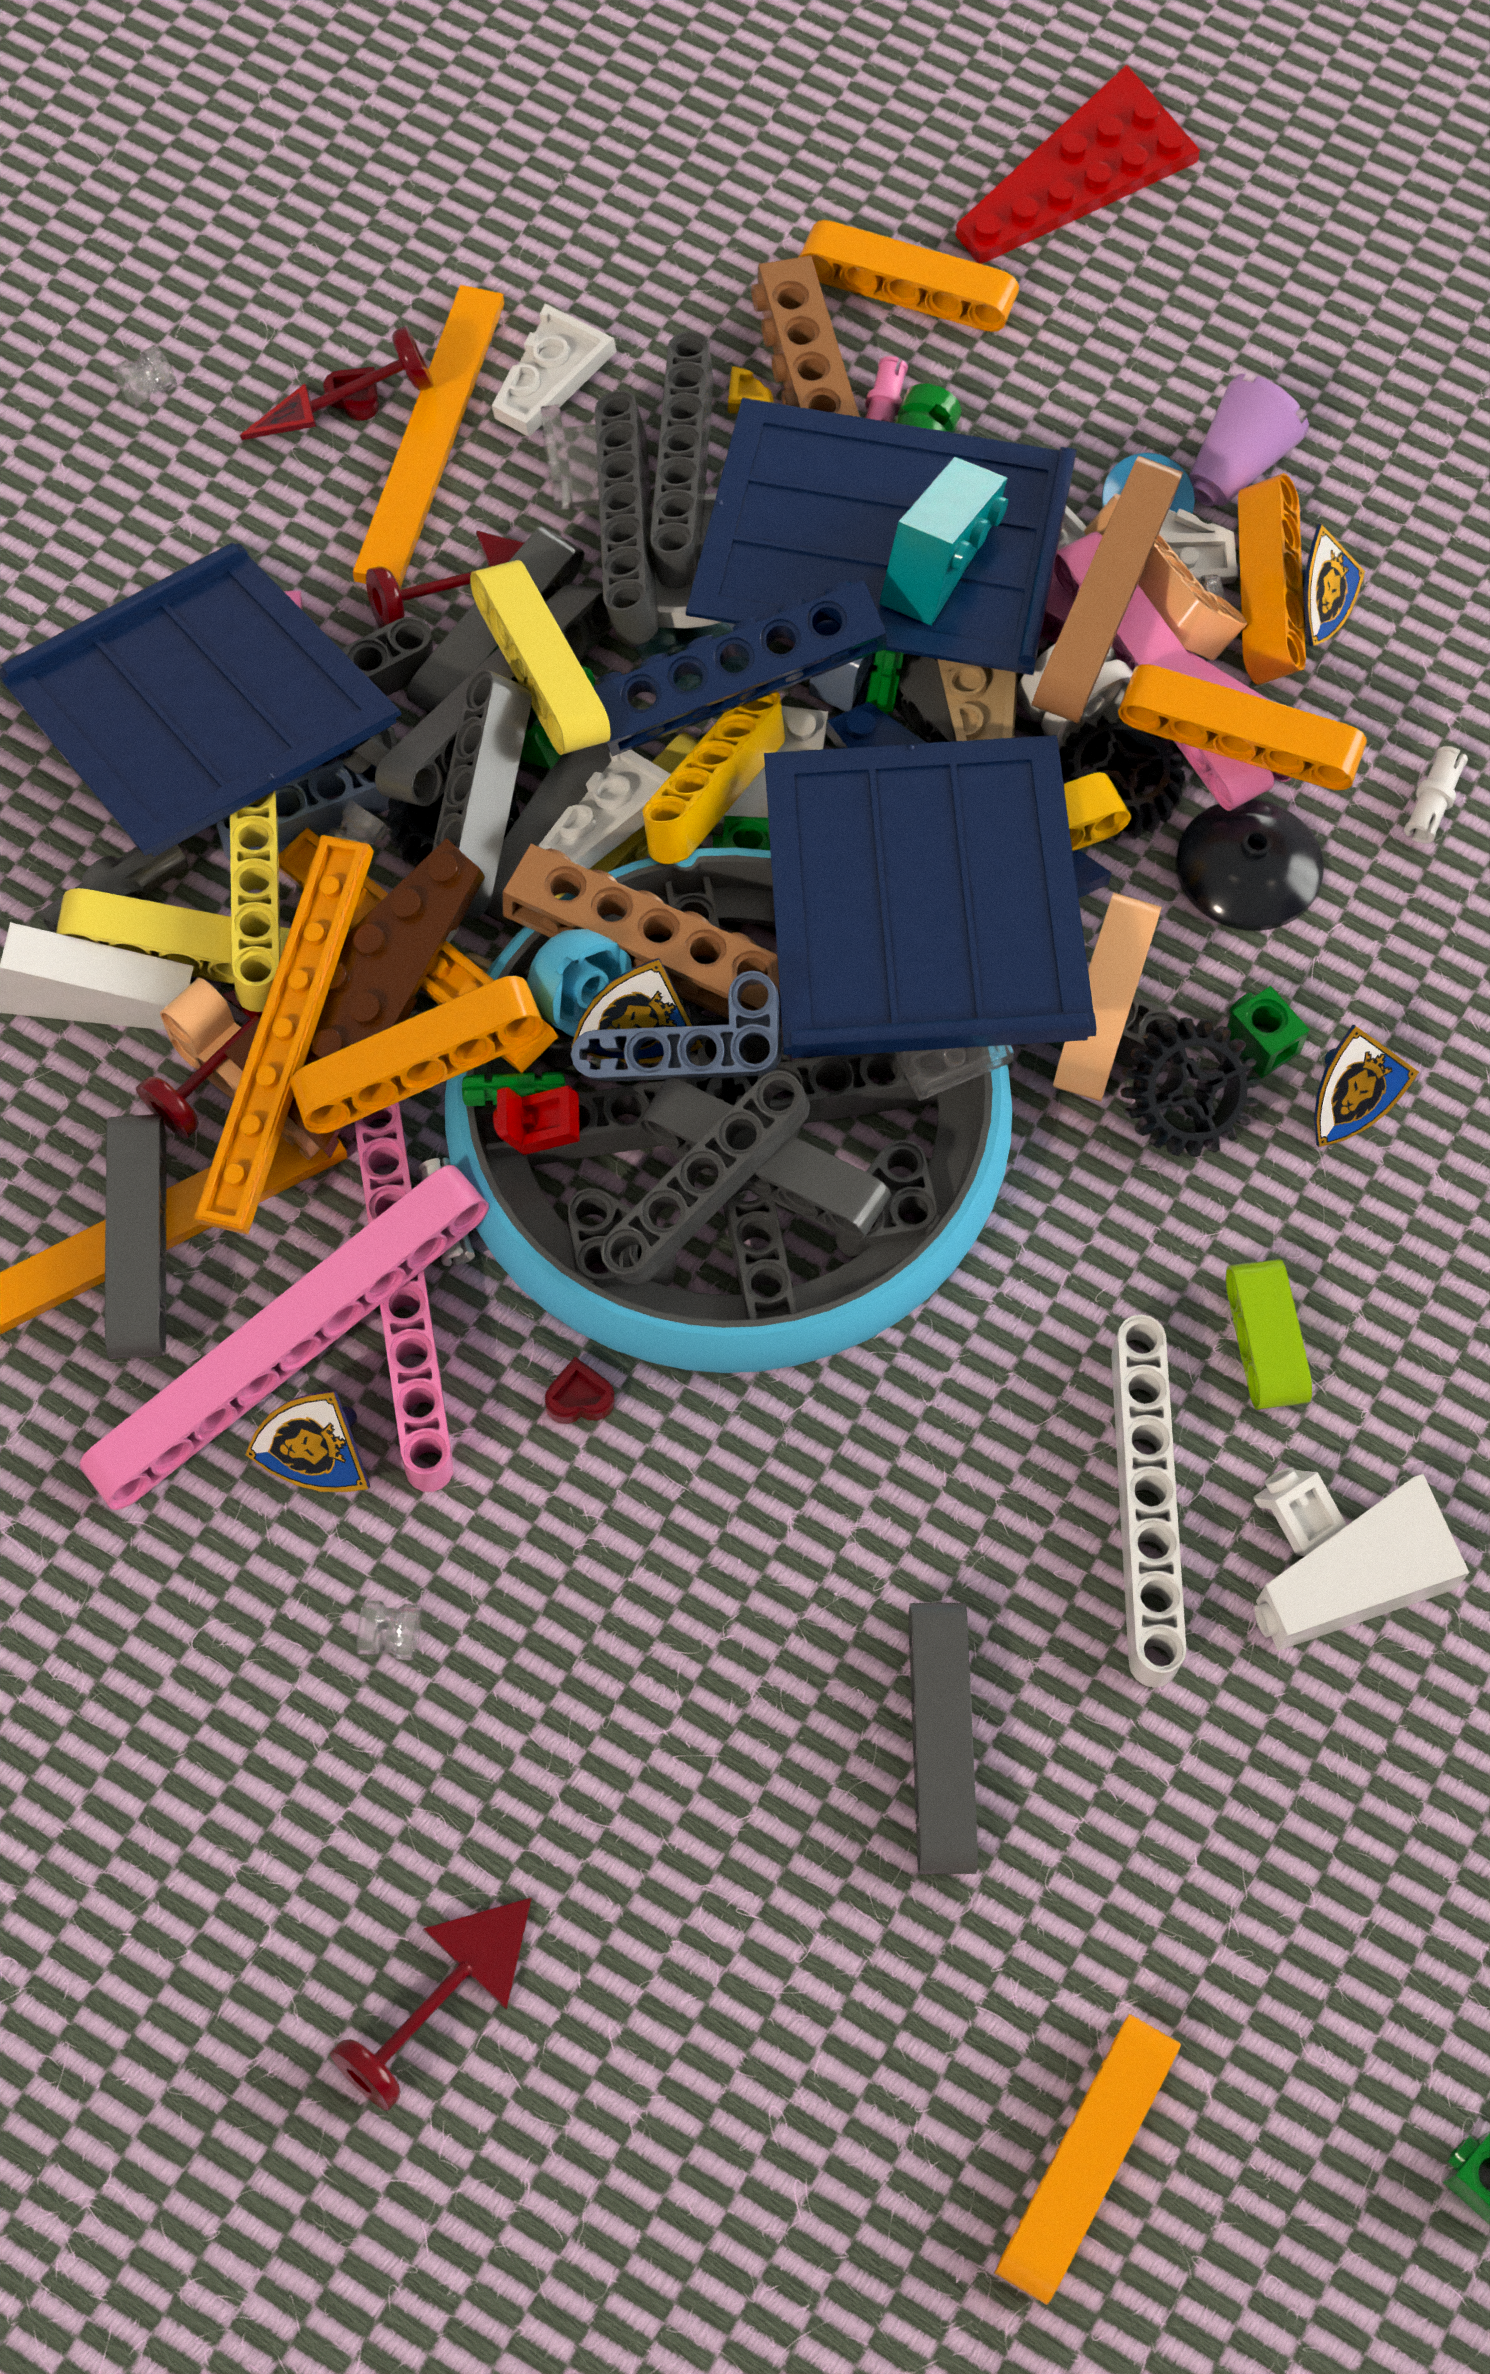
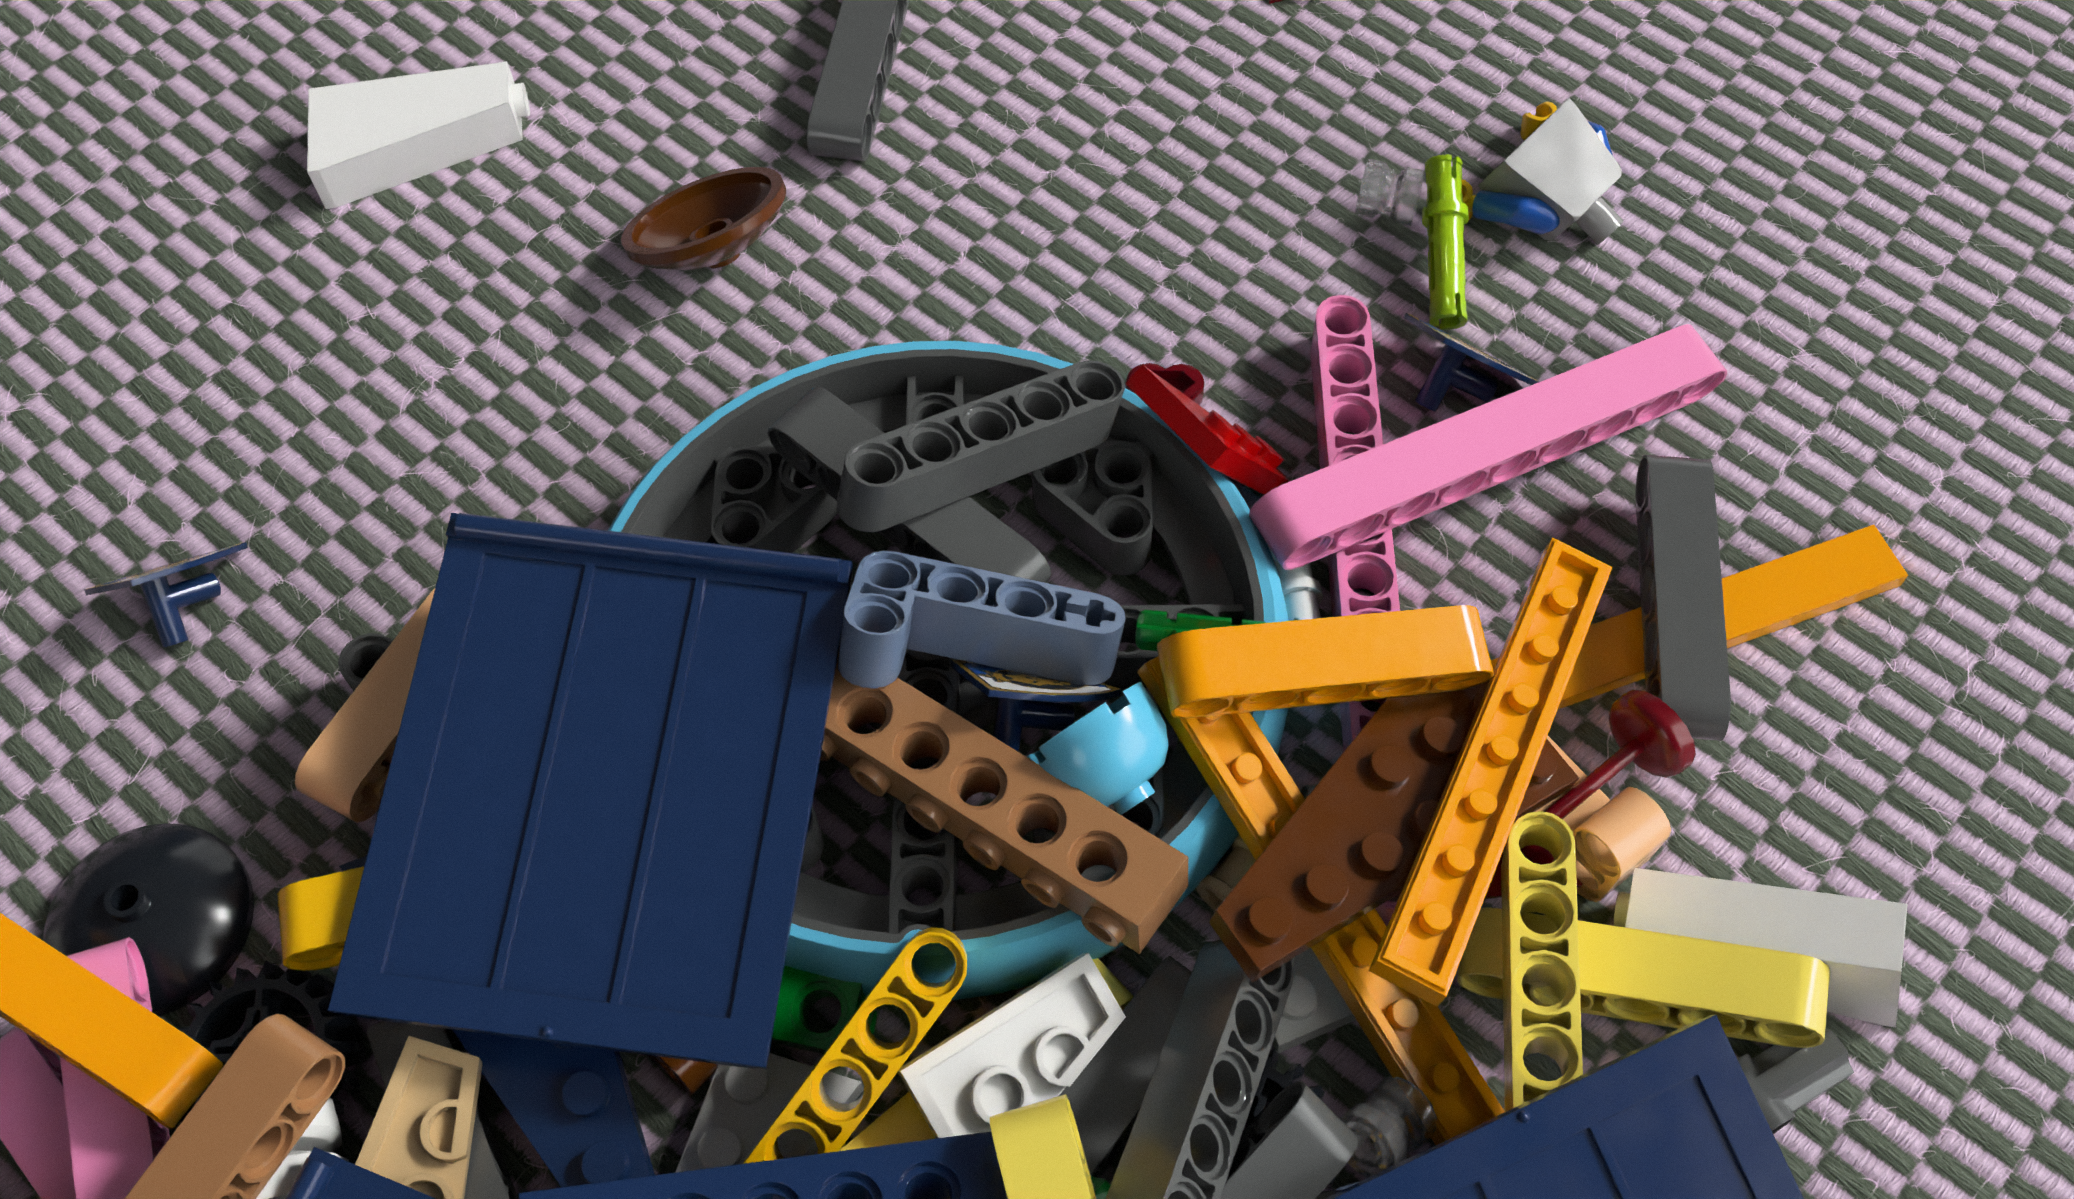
camera: 165 degrees left, 5 degrees down
red bracket [493,1085,580,1155] -> none
white beam [1111,1314,1186,1688] -> none
black gear [1120,1017,1261,1157] -> none
green brick [1226,986,1310,1078] -> none
lime beam [1226,1259,1312,1410] -> none
white bracket [1253,1467,1347,1556] -> none
none -> reddish brown dish [621,167,786,270]
none -> red wing [1125,364,1290,495]
none -> lime pin [1422,154,1469,330]
none -> torso [1462,98,1623,245]

